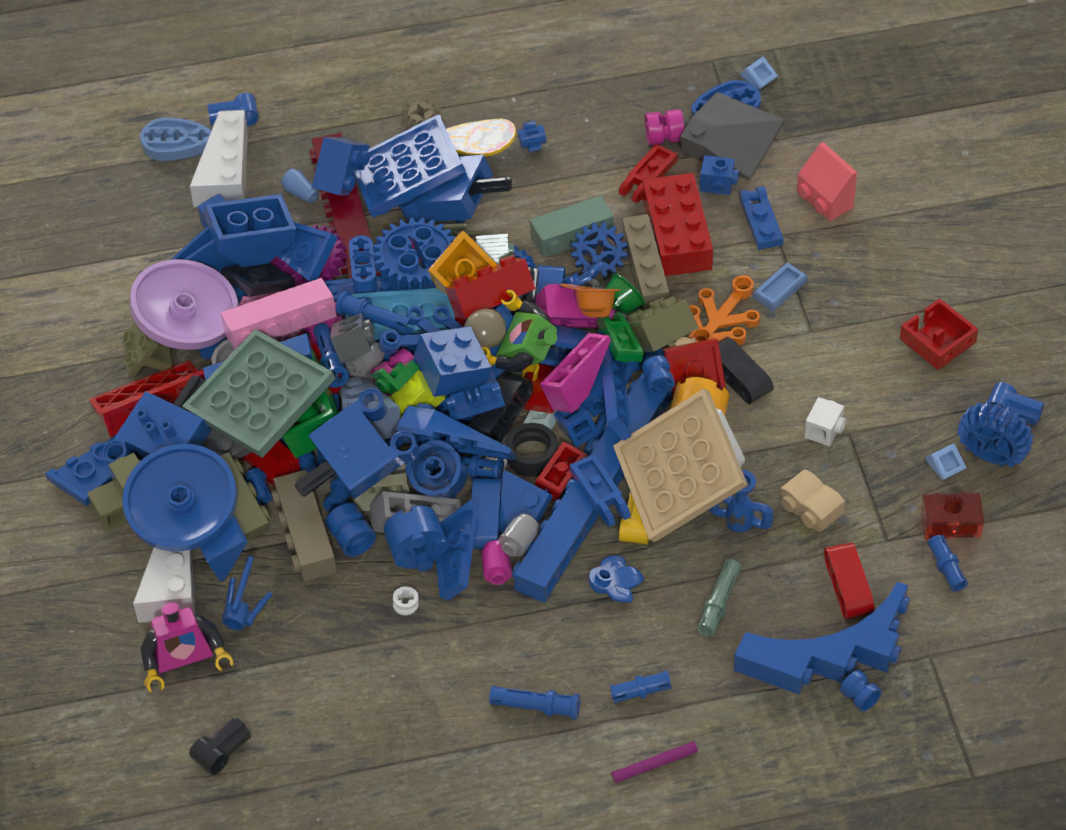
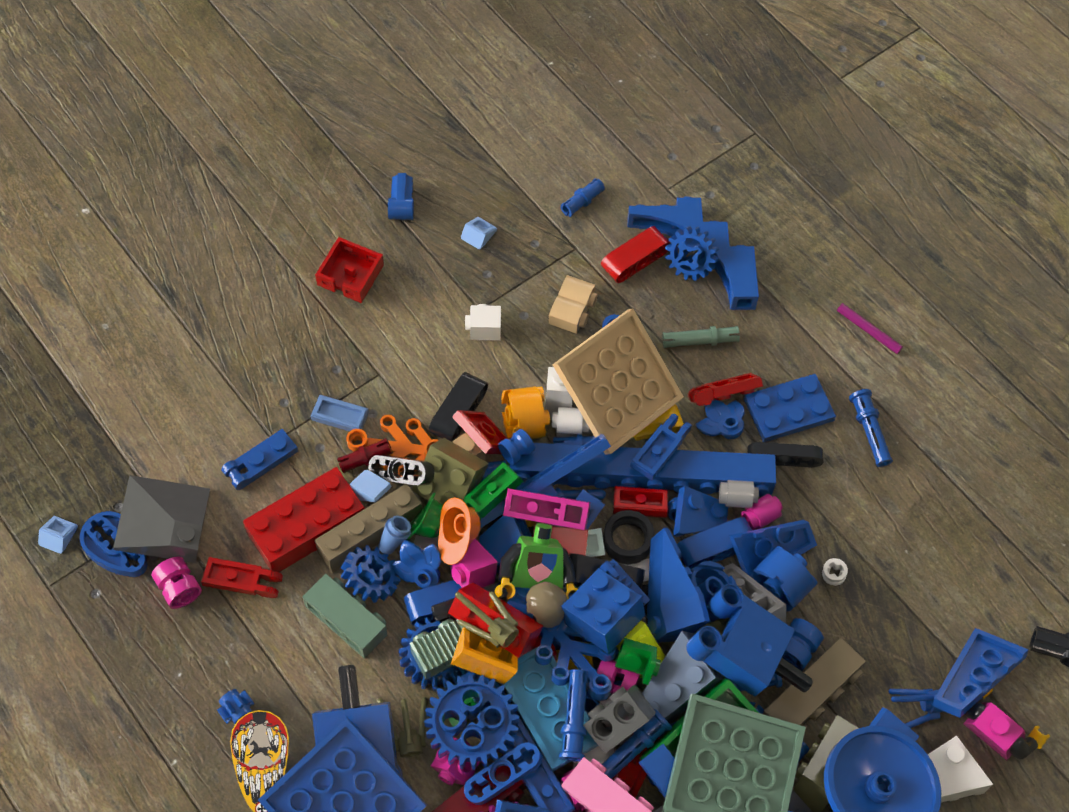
camera: 120 degrees left, 10 degrees up
blue pin [610,671,672,704] -> none
blue brick [700,155,739,195] -> none
coral slope [797,142,857,221] -> none
blue wheel [840,670,882,712] -> none
clear red brick [921,492,984,539] -> none
blue gear [957,401,1034,467] -> none
none -> dark red pin [337,438,393,473]
none -> light blue slope [350,470,392,502]
none -> beam [368,455,434,485]
none -> medium blue cone [378,516,411,554]
none -> olive plant [455,592,519,648]
none -> blue gear [665,226,719,281]
none -> red hinge [687,373,763,406]
none -> blue plate [744,374,836,442]
none -> black beam [747,442,824,468]
none -> blue wing [933,628,1029,718]

